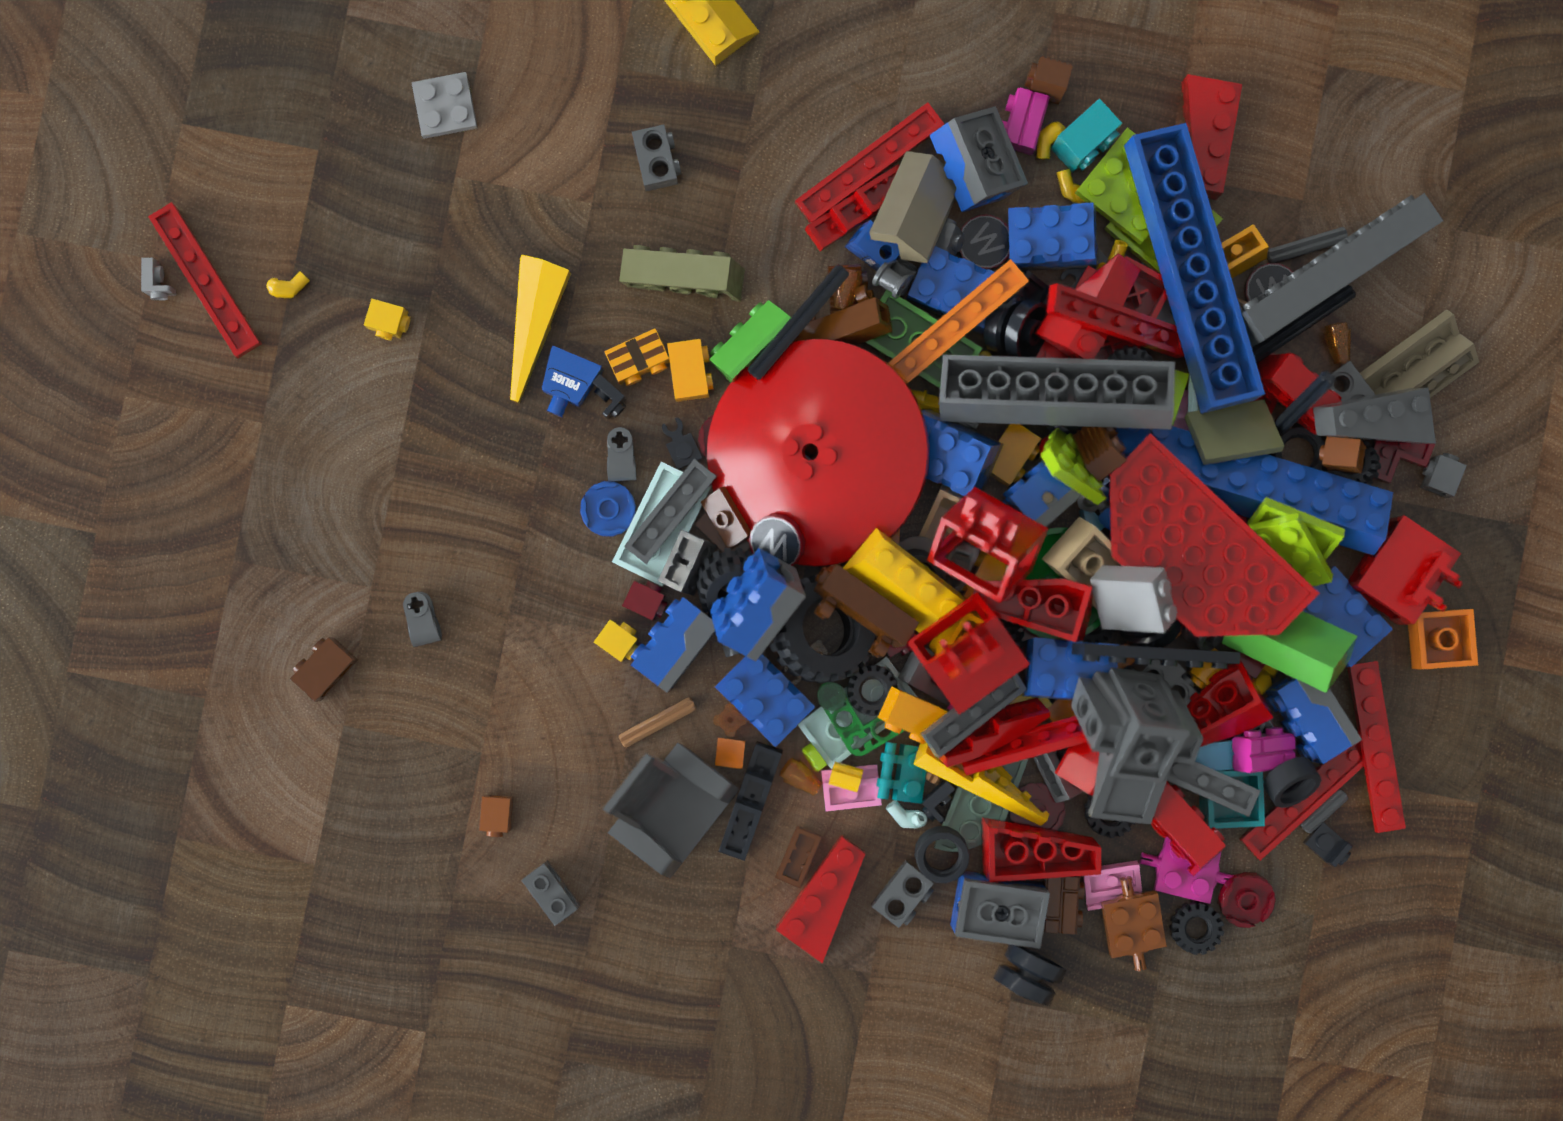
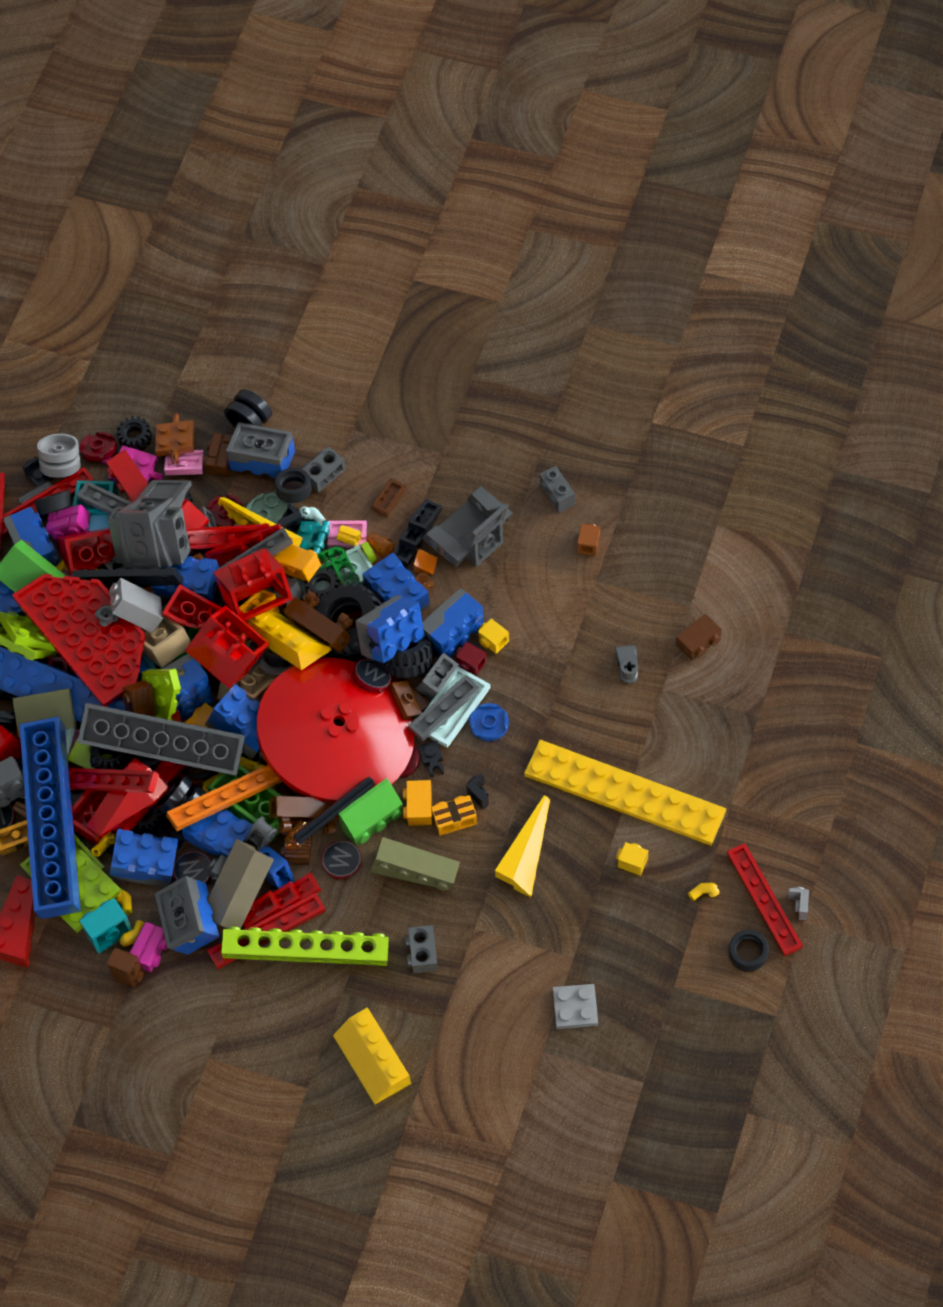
camera: 165 degrees left, 25 degrees down
blue torso [542,346,604,417] -> none
dark grey piece [607,427,636,482] -> none
medium nougat axle [619,697,696,747] -> none
red wedge [776,835,865,964] -> none
red wedge [982,817,1101,882] -> none
none -> light grey wheel [37,434,81,478]
none -> dark grey plate [95,605,118,627]
none -> lime brick [222,927,389,966]
none -> black tile [321,840,362,880]
none -> yellow plate [525,740,726,846]
none -> black tyre [729,930,769,972]

